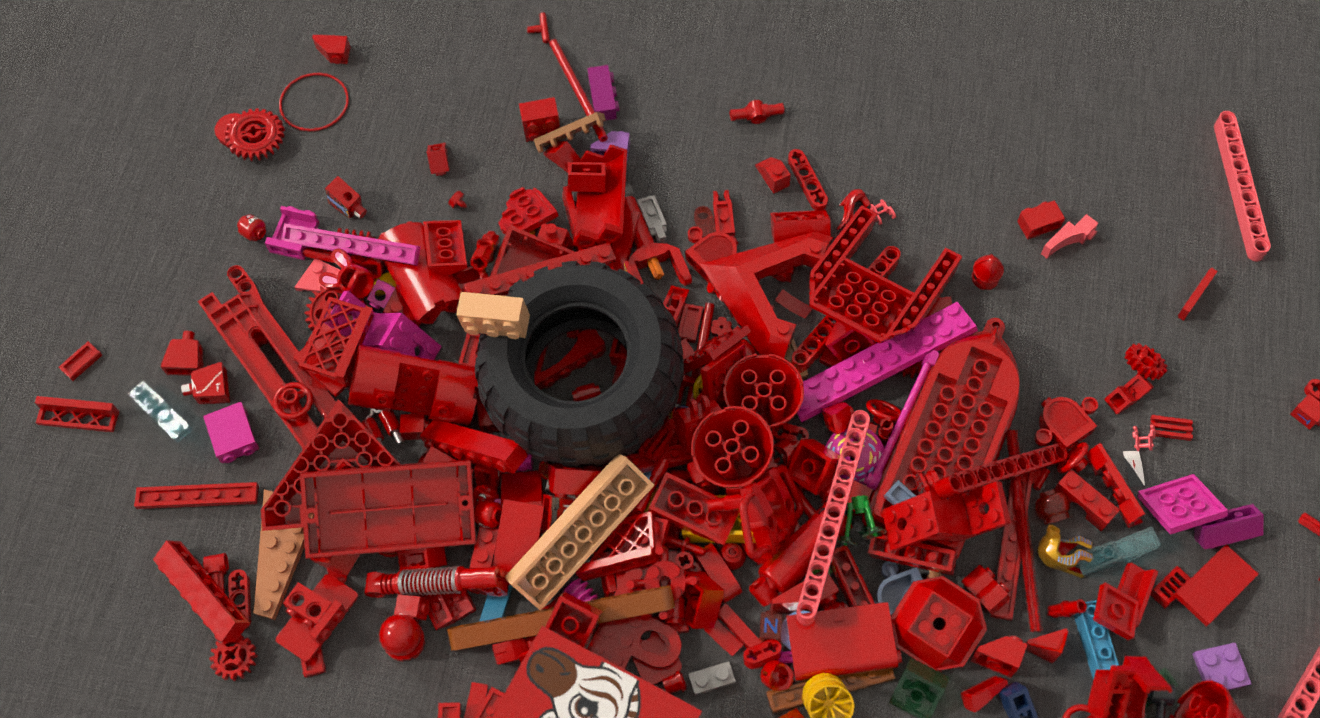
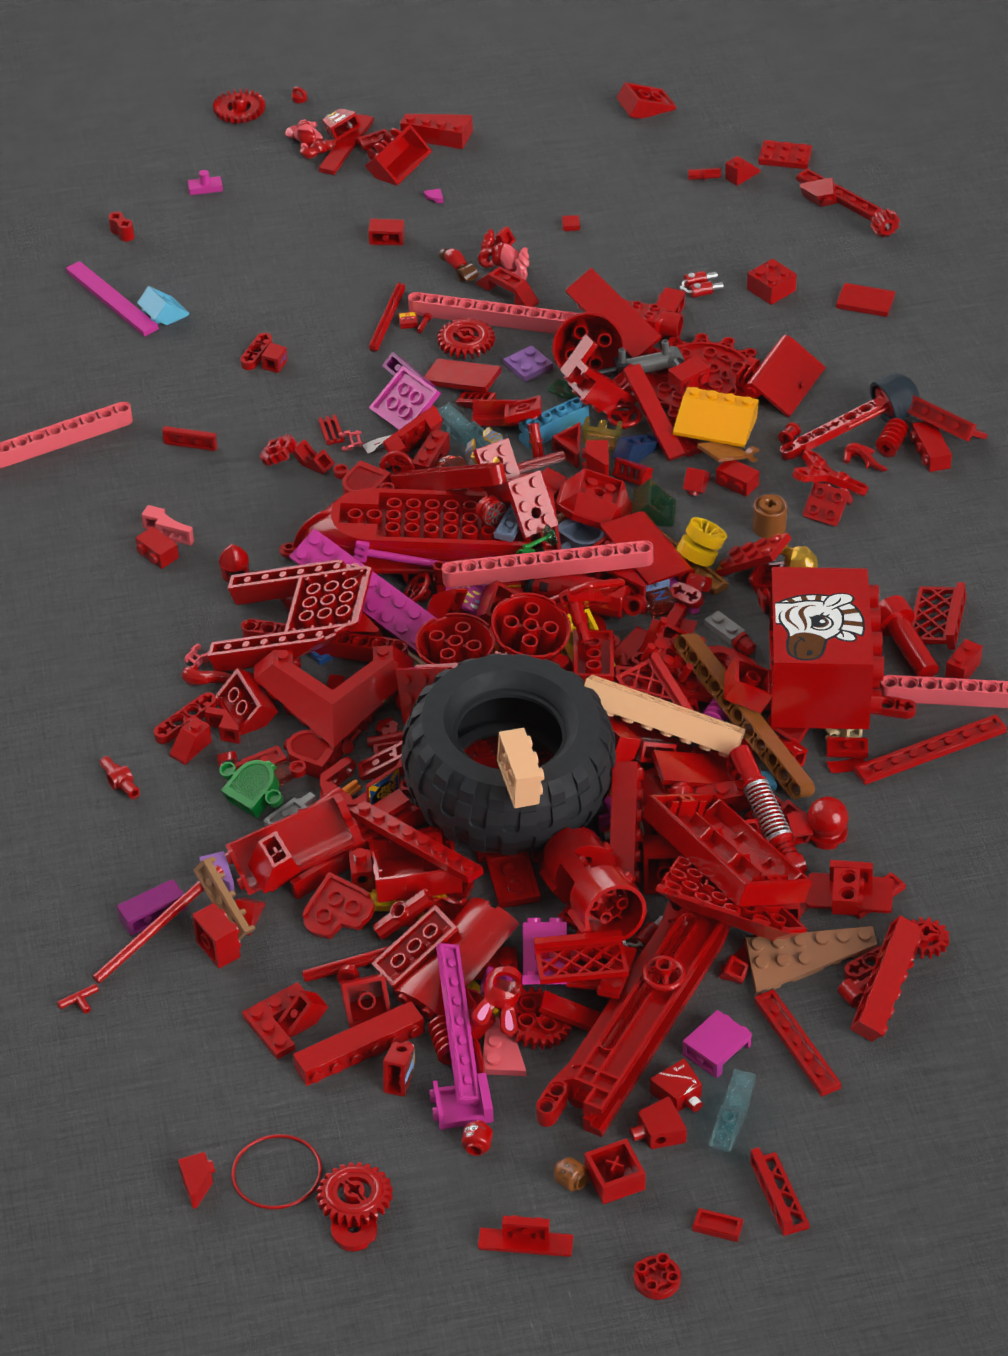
camera: 115 degrees left, 20 degrees down
none -> red slope [205,706,241,744]
none -> red tile [217,751,238,767]
none -> green piece [219,760,283,819]
none -> red plate [242,982,304,1059]
none -> red brick [293,1001,425,1086]
none -> red axle [302,946,390,982]
none -> red slope [339,973,391,1027]
none -> red gear [437,318,495,359]
none -> red bracket [478,1215,574,1257]
none -> dark orange head [554,1157,589,1192]
none -> clear yellow window [582,416,622,449]
none -> red brick [584,1138,646,1205]
none -> red tile [633,1253,681,1300]

